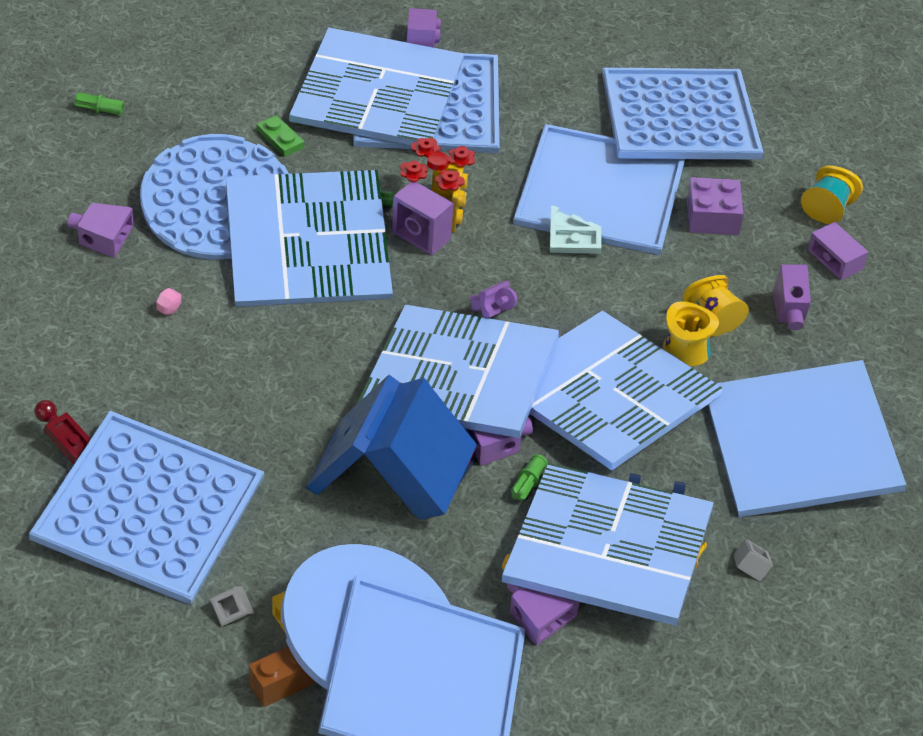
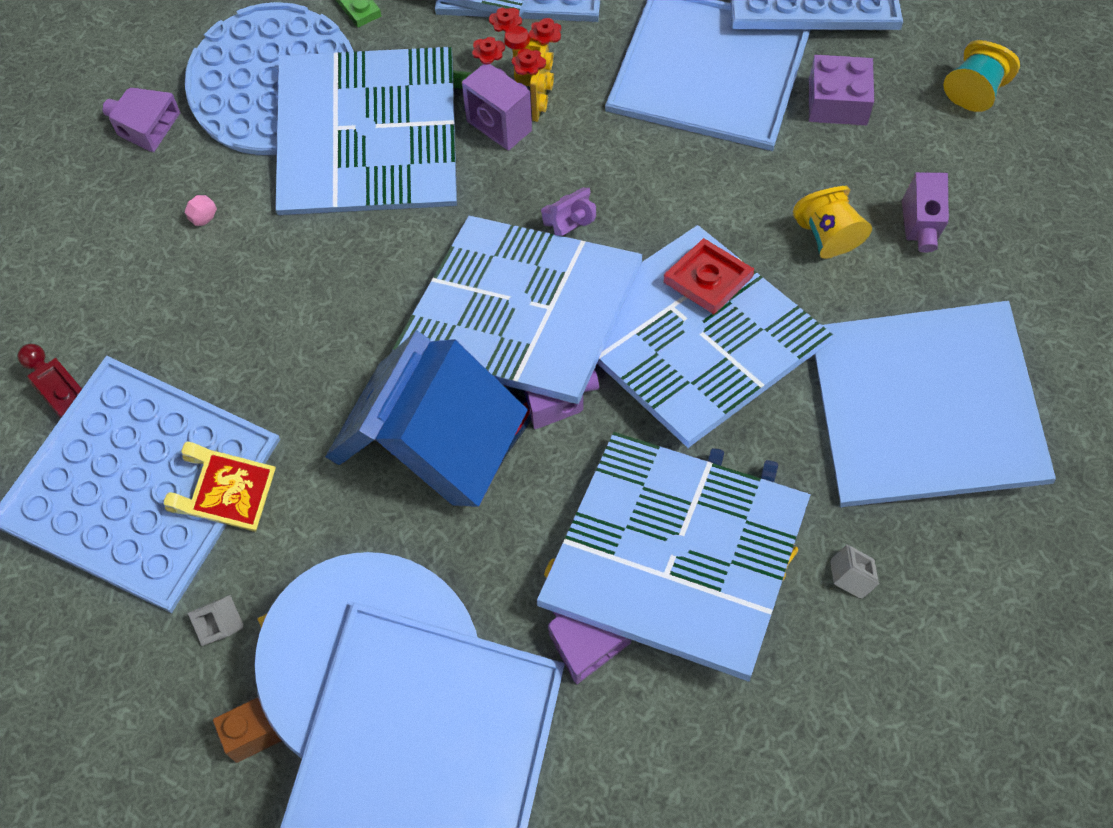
camera: 10 degrees right, 15 degrees up
bright green axle [511,454,548,501] -> none
light aqua wing [550,206,601,254] -> none
yellow hat [663,301,719,366] -> none
medium lavender brick [808,222,868,280] -> none
none -> flag [164,442,276,532]
none -> red plate [663,238,754,315]

